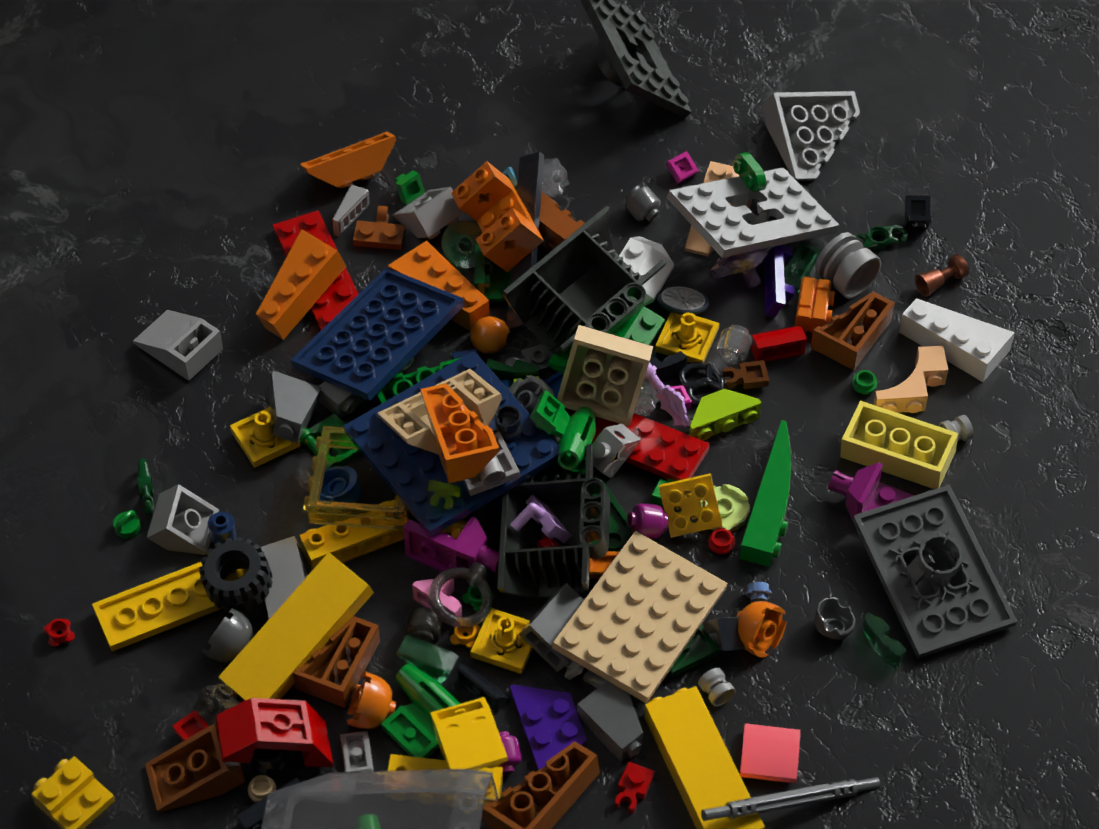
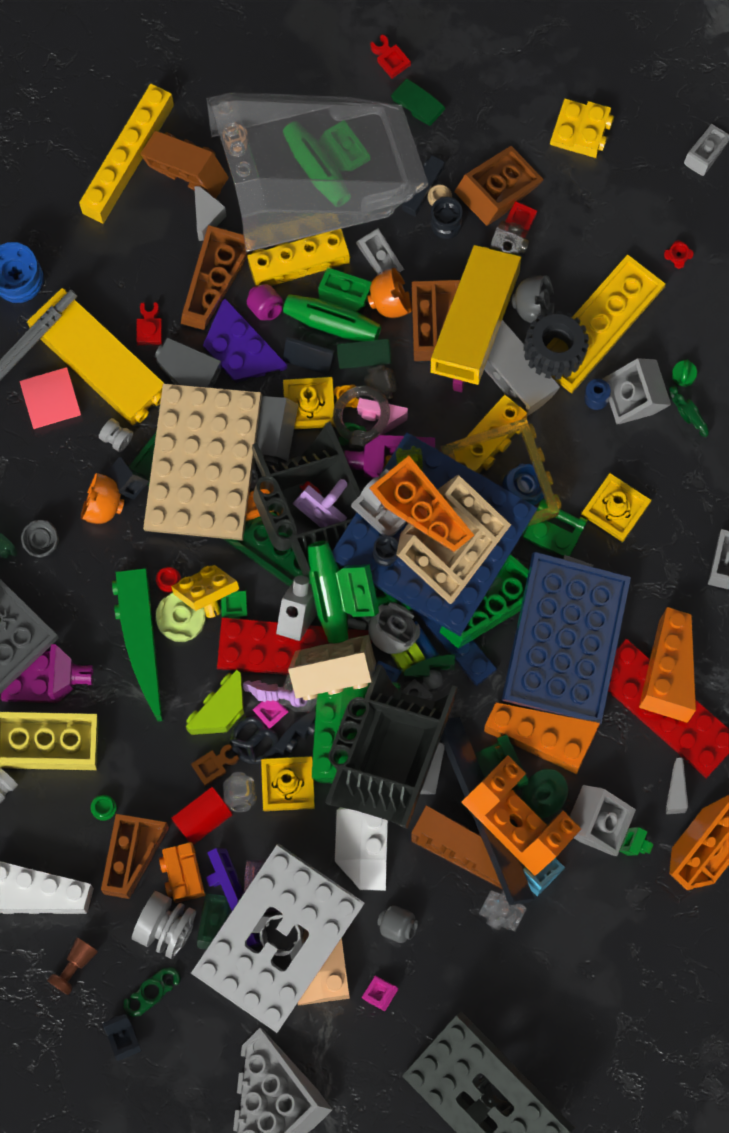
camera: 160 degrees right, 20 degrees up
red slope [216,698,333,767] -> none
slope [268,371,322,443] -> none
dark orange plate [353,206,405,250] -> none
yellow slope [430,697,508,777] -> none
orange hair [470,316,510,355] -> none
magenta head [627,503,668,539] -> none
light grey wheel [657,285,709,315] -> none
green plate [733,152,766,192] -> none
medium blue plate [745,582,772,602] -> none
light nougat arch [873,345,948,413] -> none

